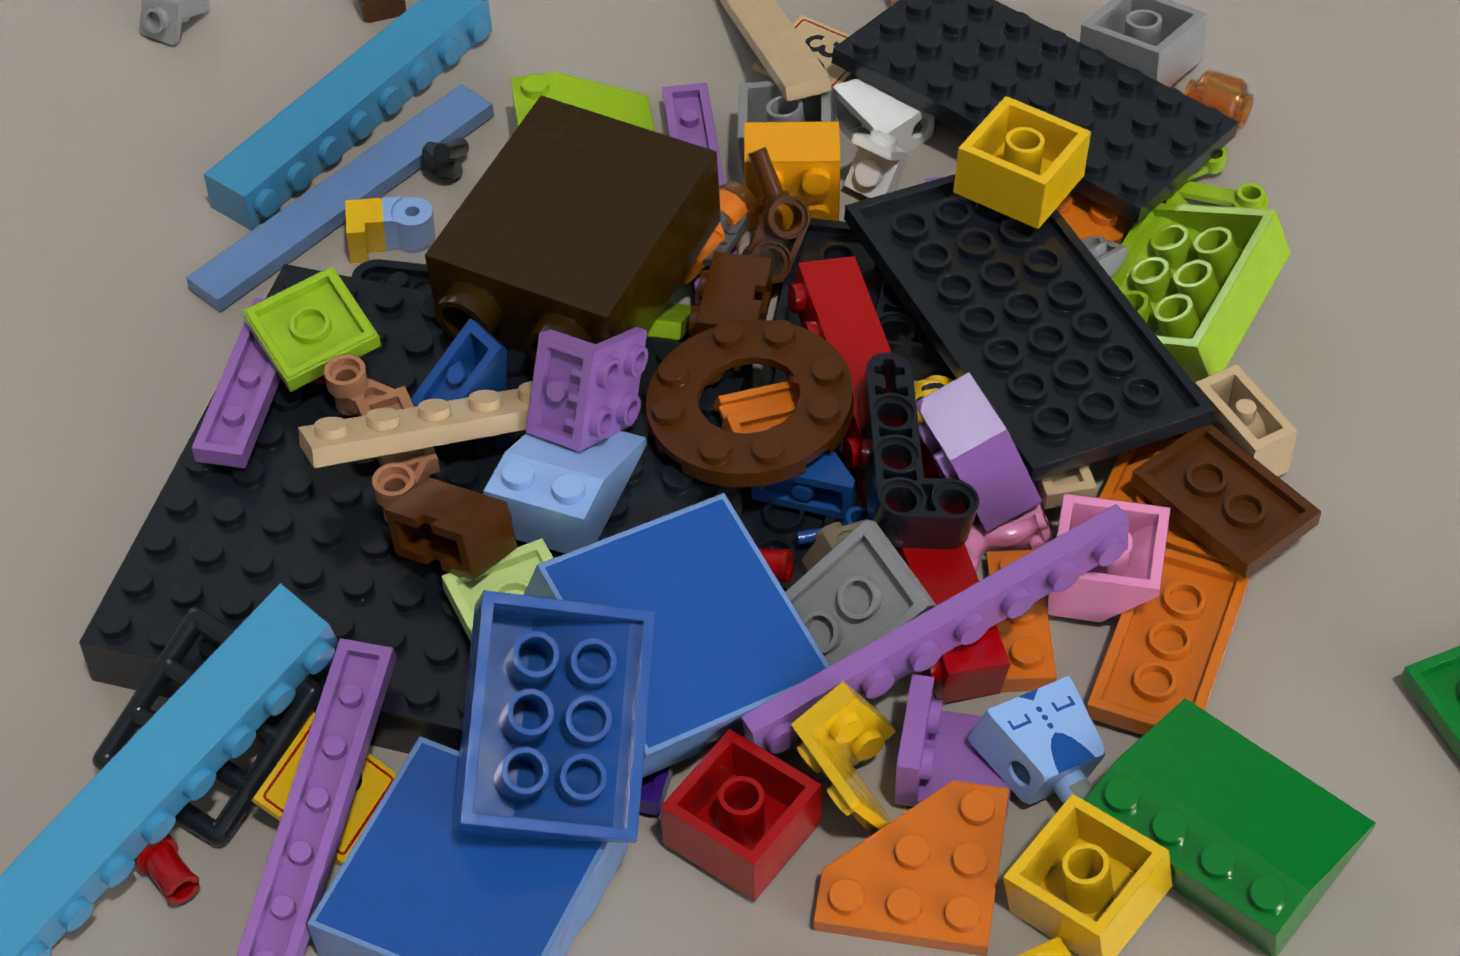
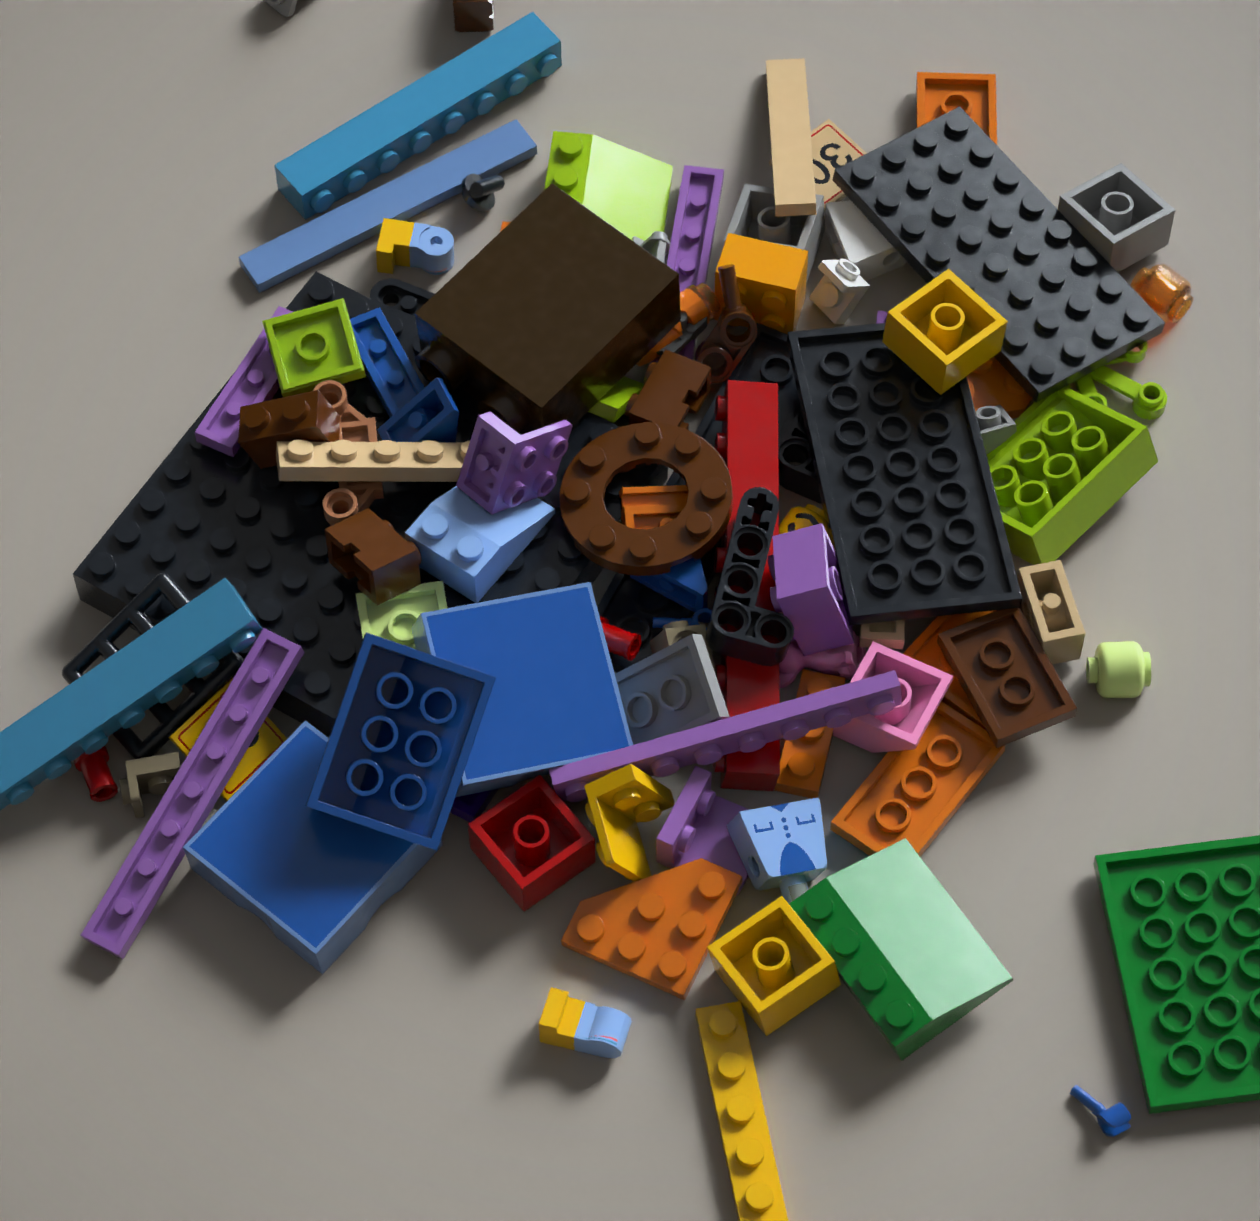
camera: 15 degrees right, 10 degrees up
none -> dark tan bracket [120,752,182,818]
none -> reddish brown brick [238,390,340,469]
none -> blue plate [350,307,425,418]
none -> yellowish green head [1086,641,1151,698]

